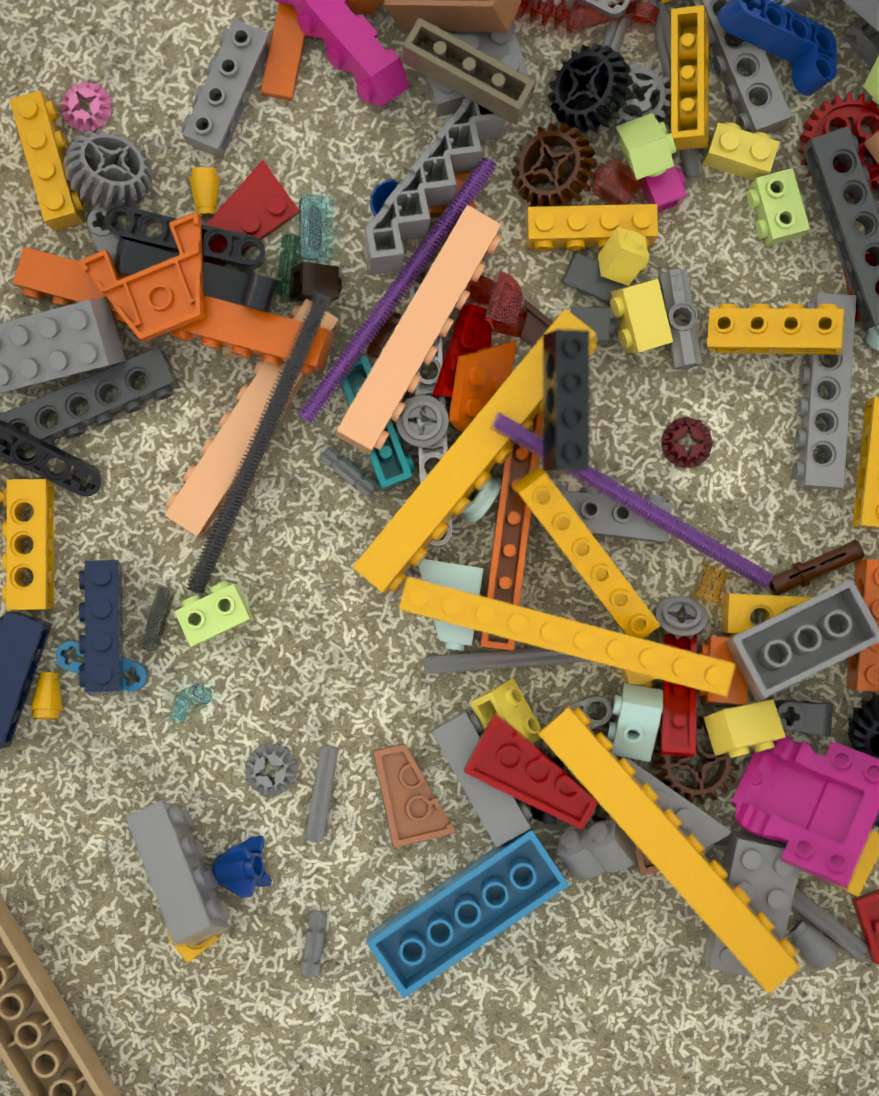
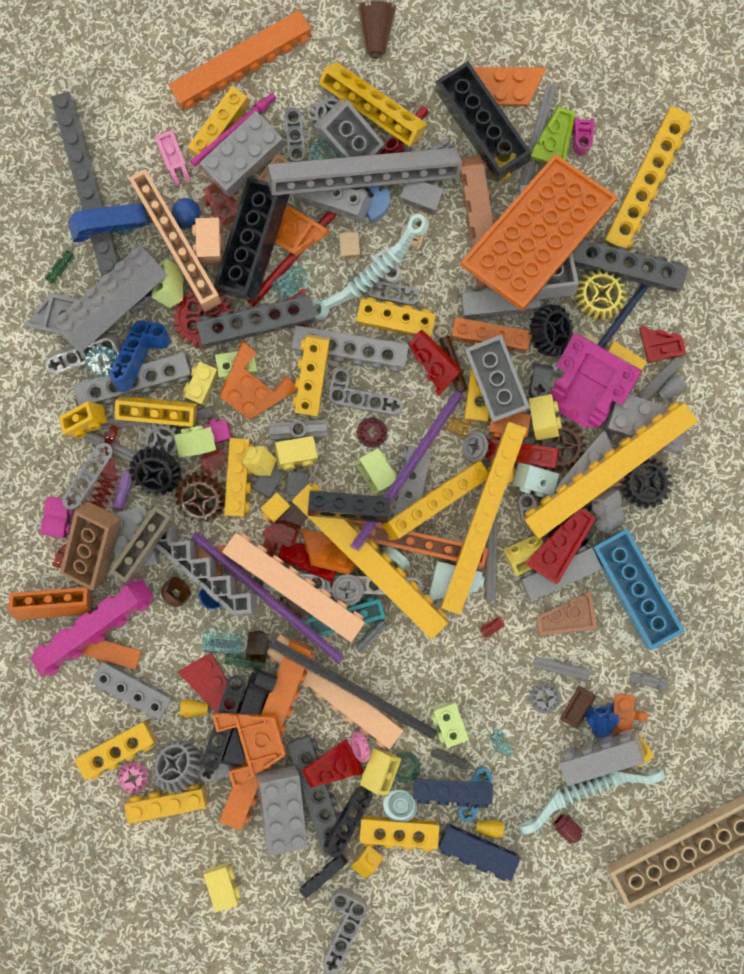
camera: 85 degrees left, 0 degrees up
none -> yellow brick [74,720,157,780]
none -> medium lavender axle [112,470,132,509]
none -> reddish brown hair [161,577,191,607]
none -> orange wing [219,340,298,420]
none -> yellow brick [260,493,292,523]
none -> red wing [301,739,364,788]
none -> light grey beam [329,368,403,416]
none -> bright pink gear [351,731,371,763]
none -> yellowish green brick [355,448,397,496]
none -> light yellow brick [360,748,402,795]
none -> light aqua piece [383,790,417,822]
none -> clear green gear [394,751,420,783]
none -> red wing [408,330,462,396]
none -> clear red pin [480,616,505,638]
none -> light aqua piece [519,768,665,835]
none -> dark red brick [553,814,582,844]
none -> reddish brown tile [560,686,597,730]
none -> orange plate [612,693,648,734]
none -> black gear [621,458,673,509]

